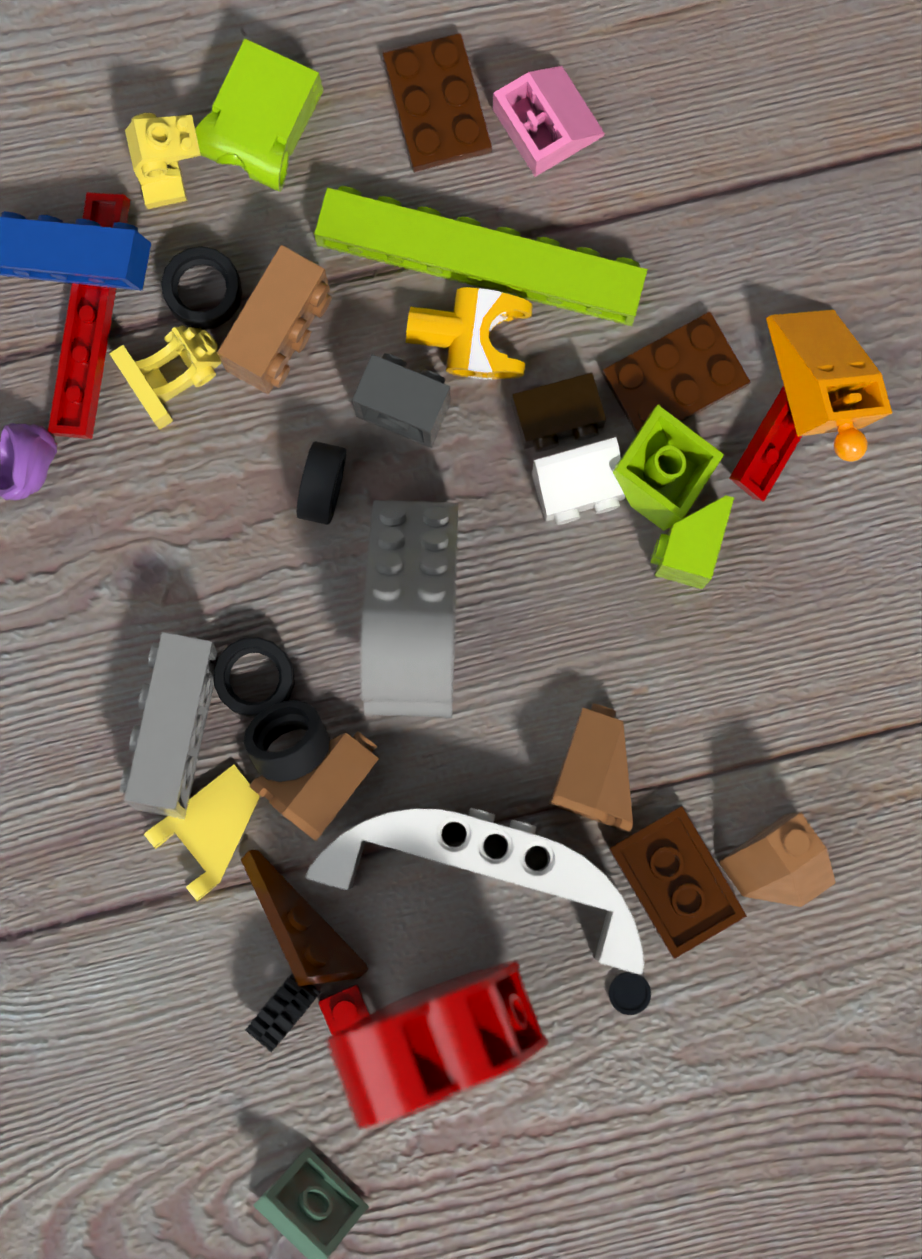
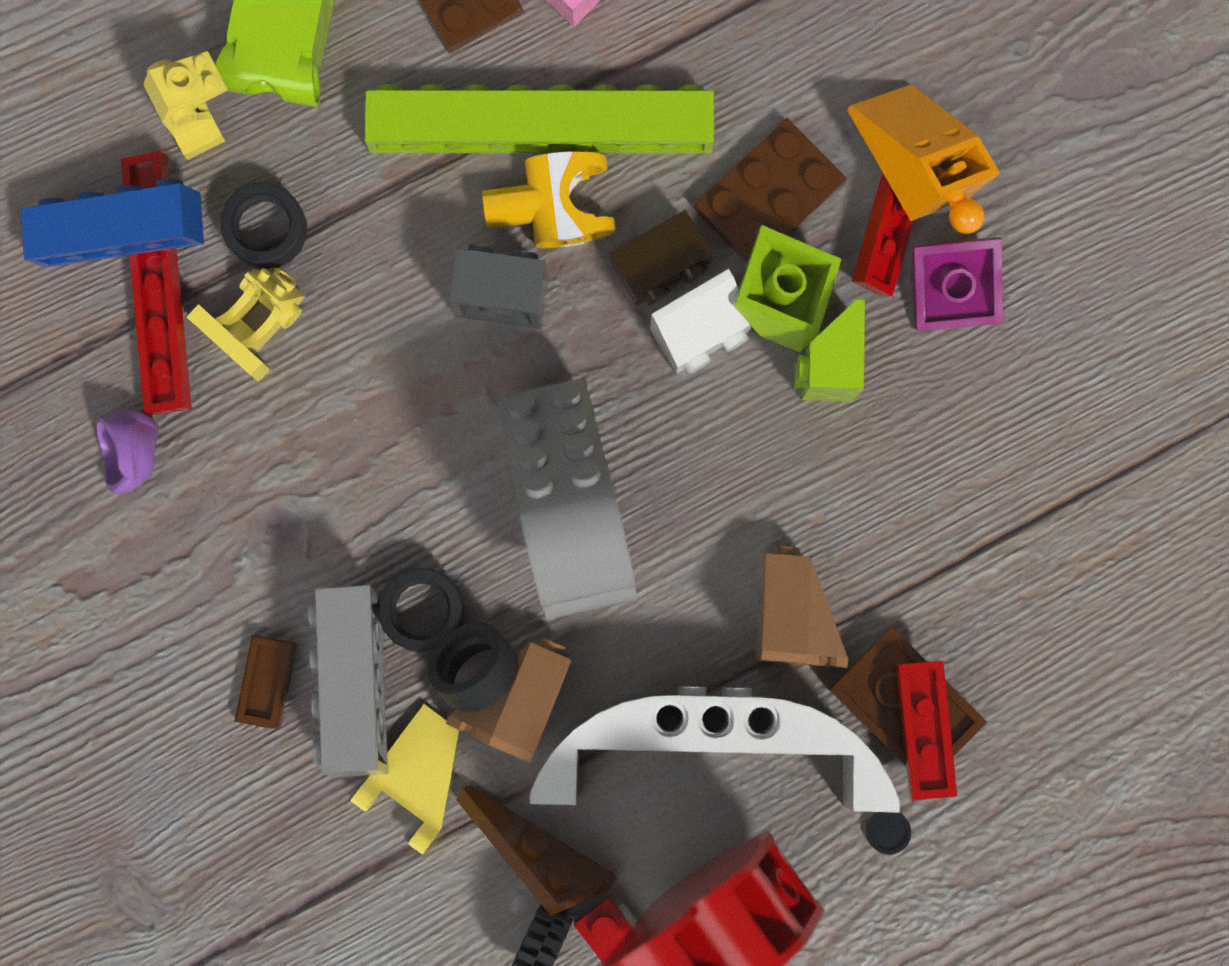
camera: 15 degrees left, 0 degrees up
medium nougat brick [217,245,332,395] -> none
black tyre [296,441,347,525] -> none
medium nougat slope [718,812,836,907] -> none
none -> reddish brown tile [234,634,297,730]
none -> red plate [896,661,958,801]
none -> magenta slope [910,237,1003,332]

